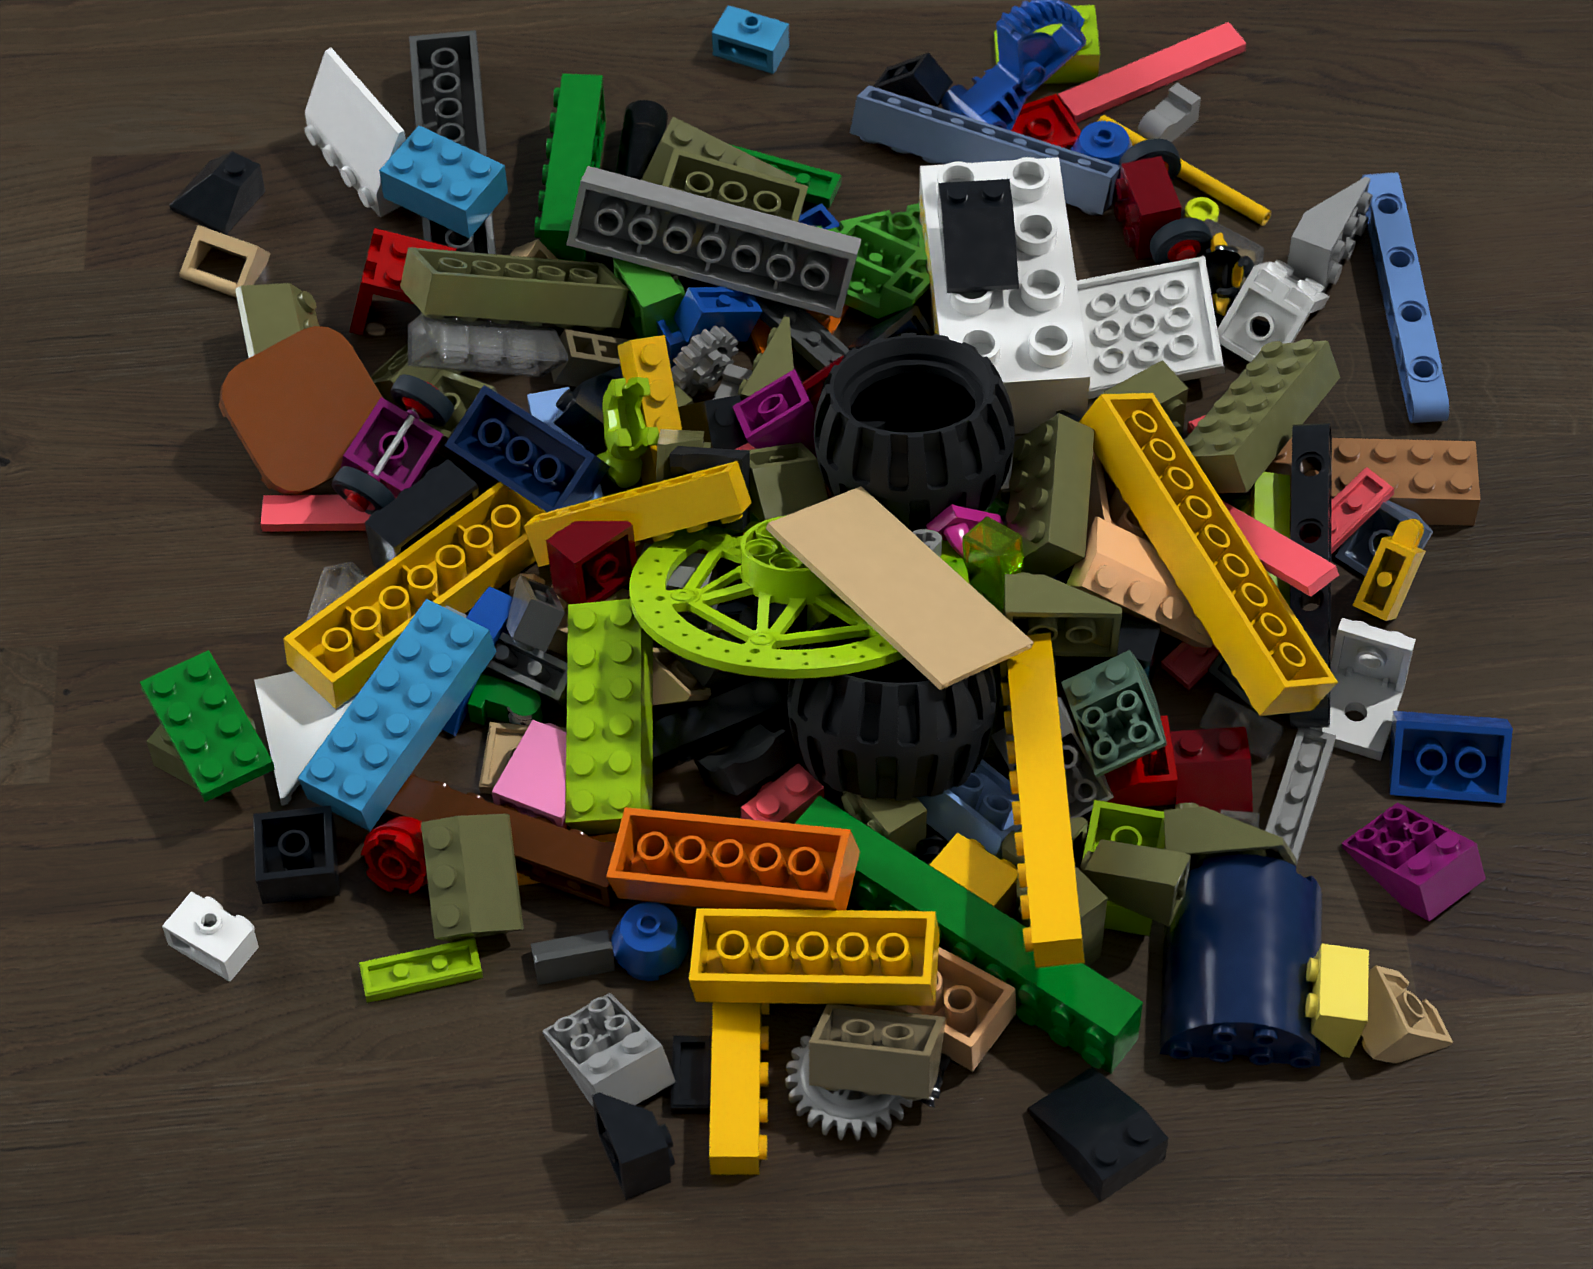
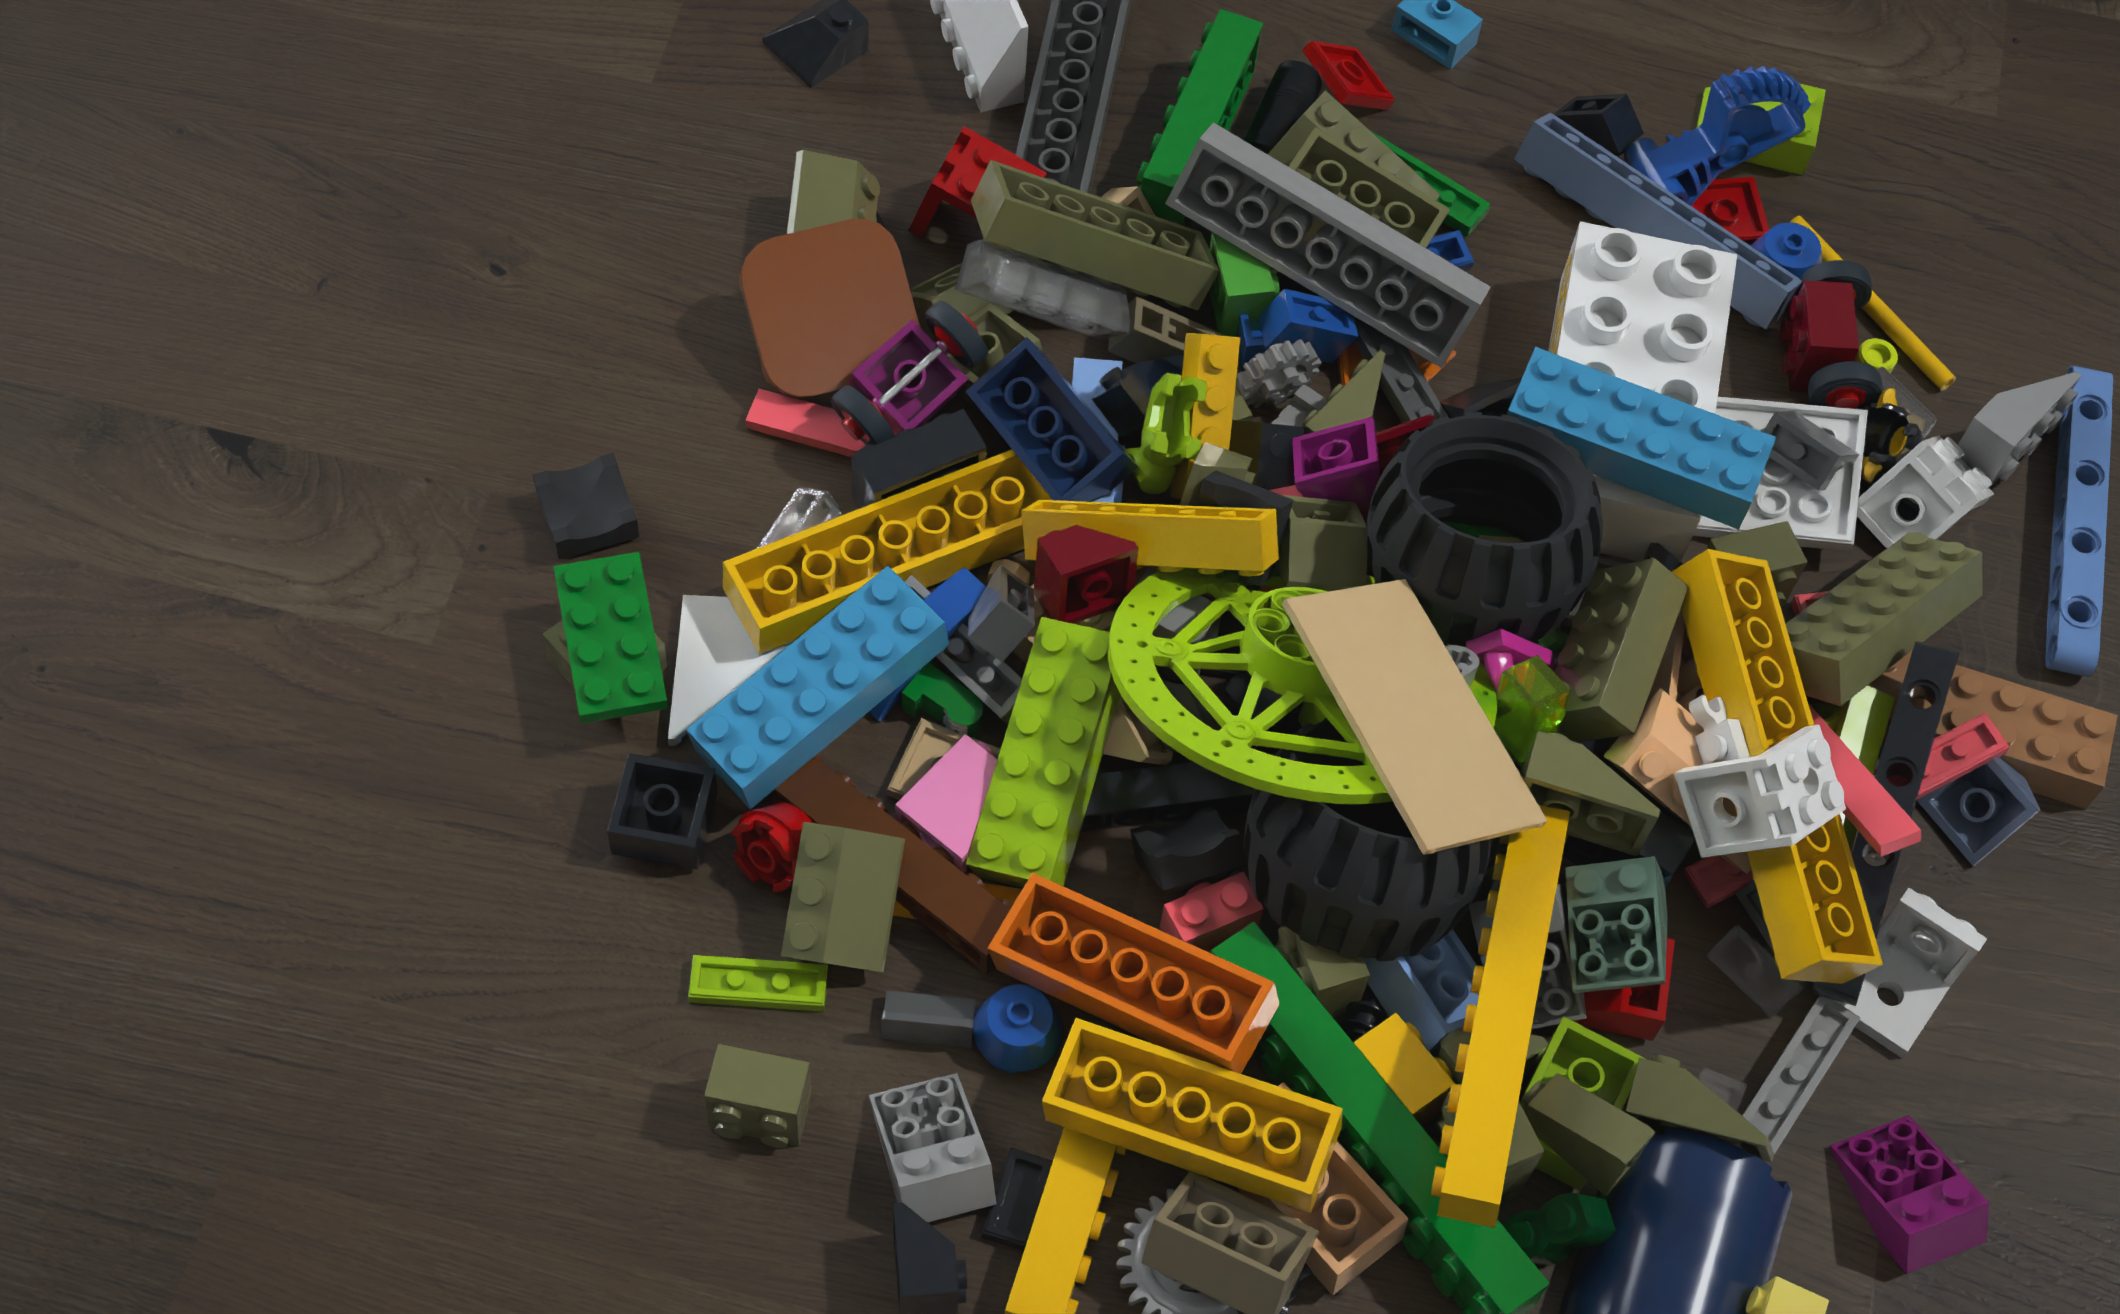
camera: 10 degrees right, 5 degrees up
white brick [162,891,259,982] -> none
tan tile [180,225,271,298] -> none
dark azure brick [379,125,508,238] -> none
bright green wedge [817,203,930,319] -> none
black slope [937,179,1019,293] -> none
coral tile [1058,22,1246,123] -> none
light grey leg [1137,83,1201,142] -> none
dark red slope [1170,726,1253,817] -> none
yellow brick [1353,519,1426,621] -> none
blue slope [1389,711,1513,803] -> none
none -> black brick [533,452,640,560]
none -> olive brick [704,1044,812,1148]
none -> red tile [1302,41,1395,110]
none -> dark green brick [1503,1193,1616,1265]
none -> dark azure brick [1507,347,1776,530]
none -> white bracket [1674,724,1846,858]
none -> white plate [1689,695,1750,765]
none -> dark grey panel [1763,411,1860,491]

